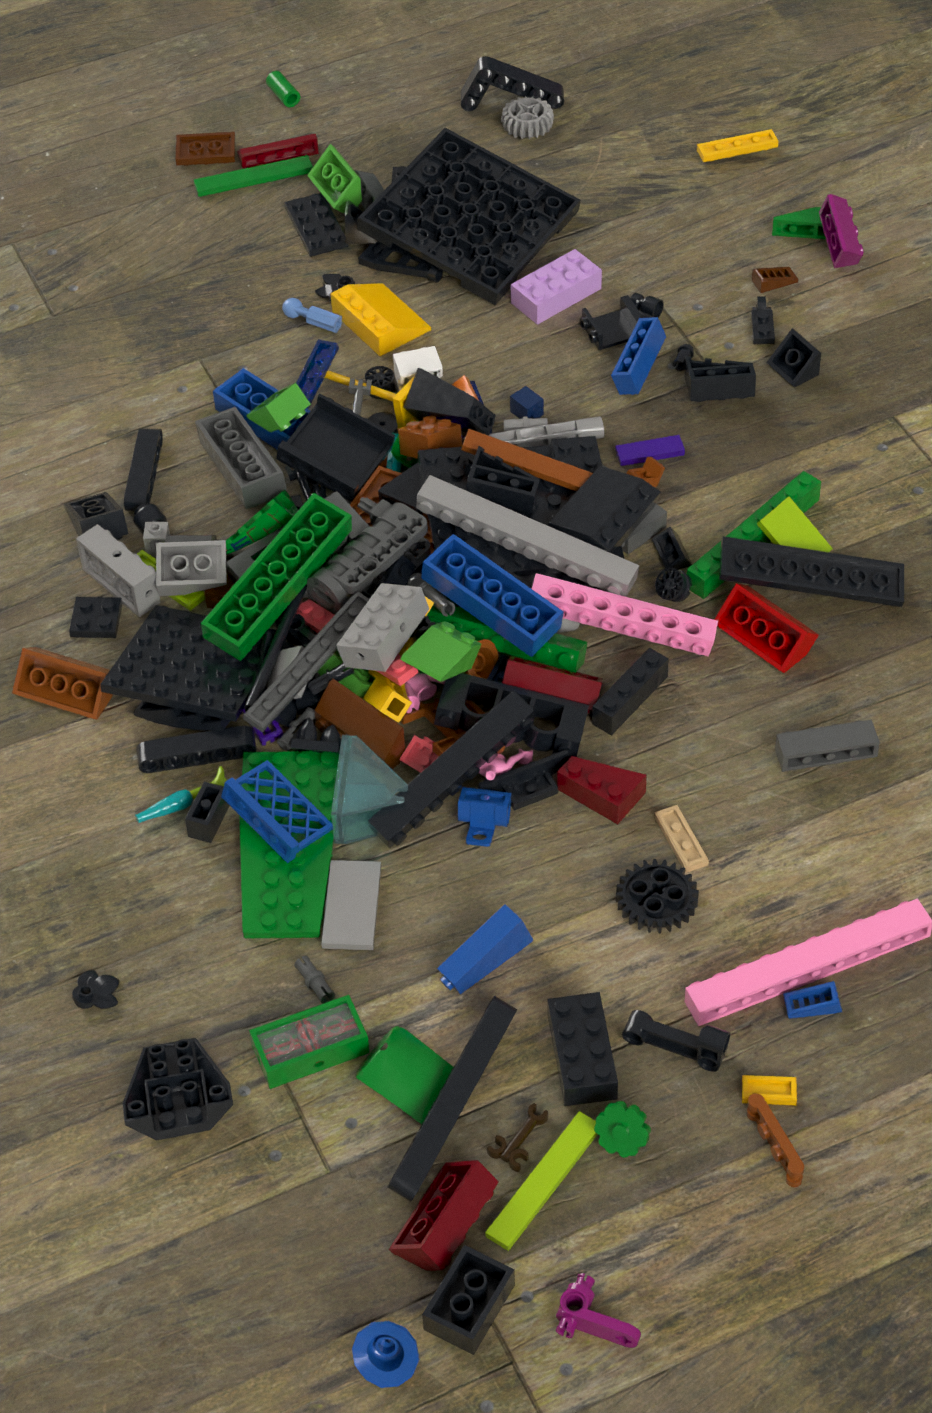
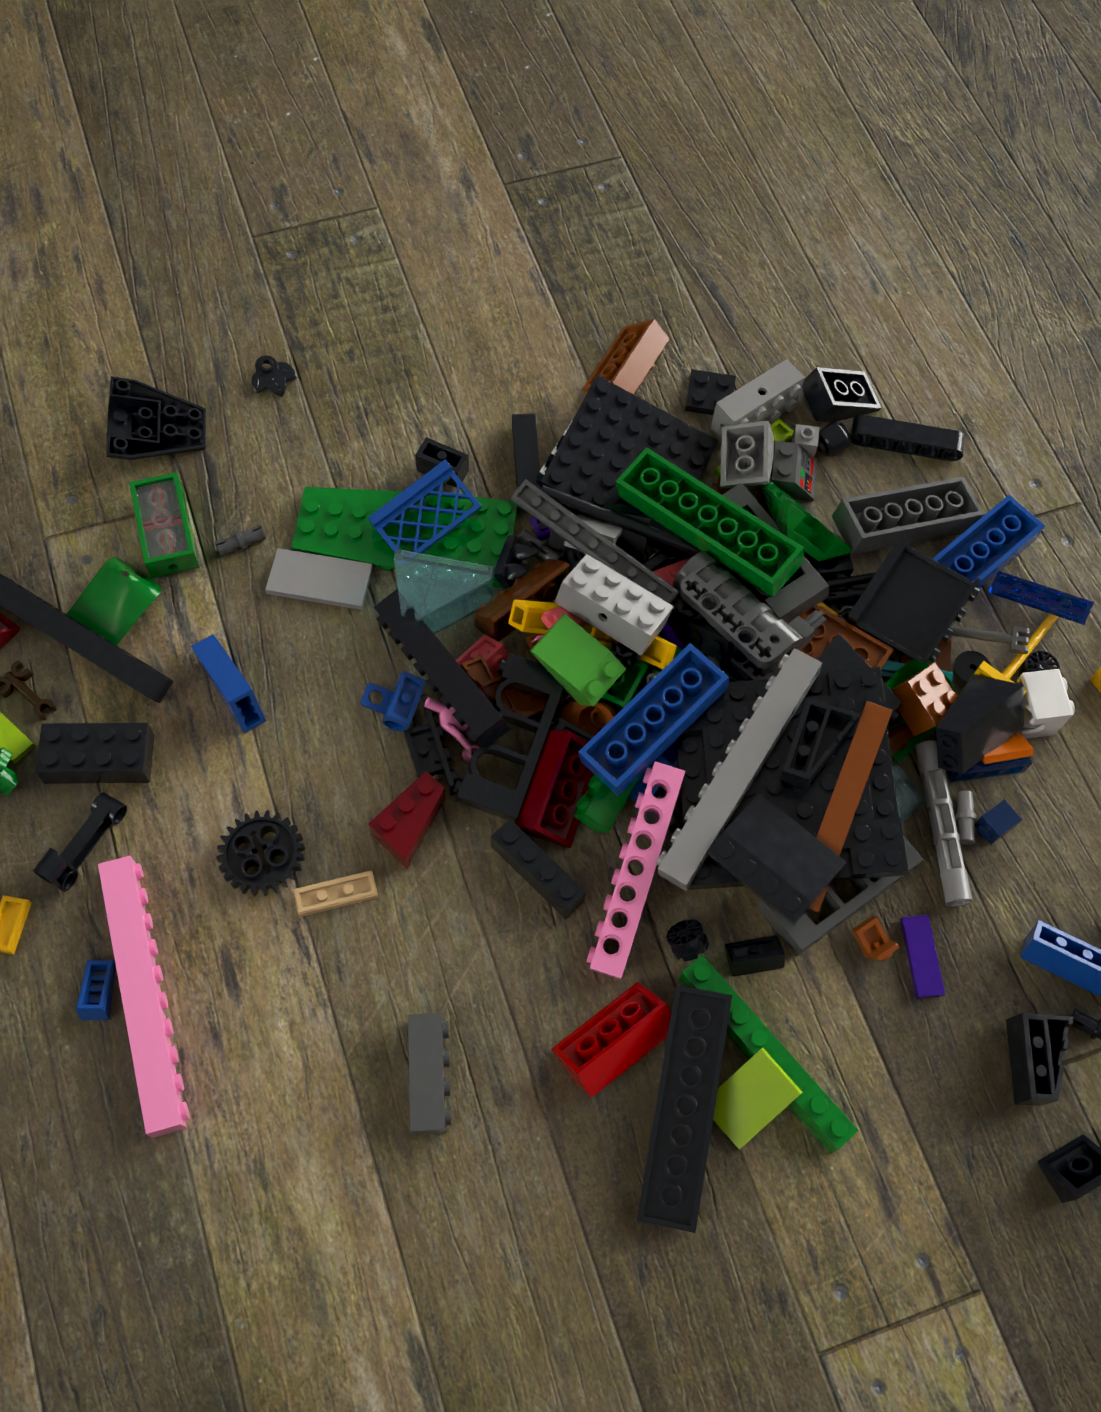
camera: 90 degrees right, 15 degrees up
teal piece [135,766,227,823] -> none
bright green slope [246,383,311,433] -> none

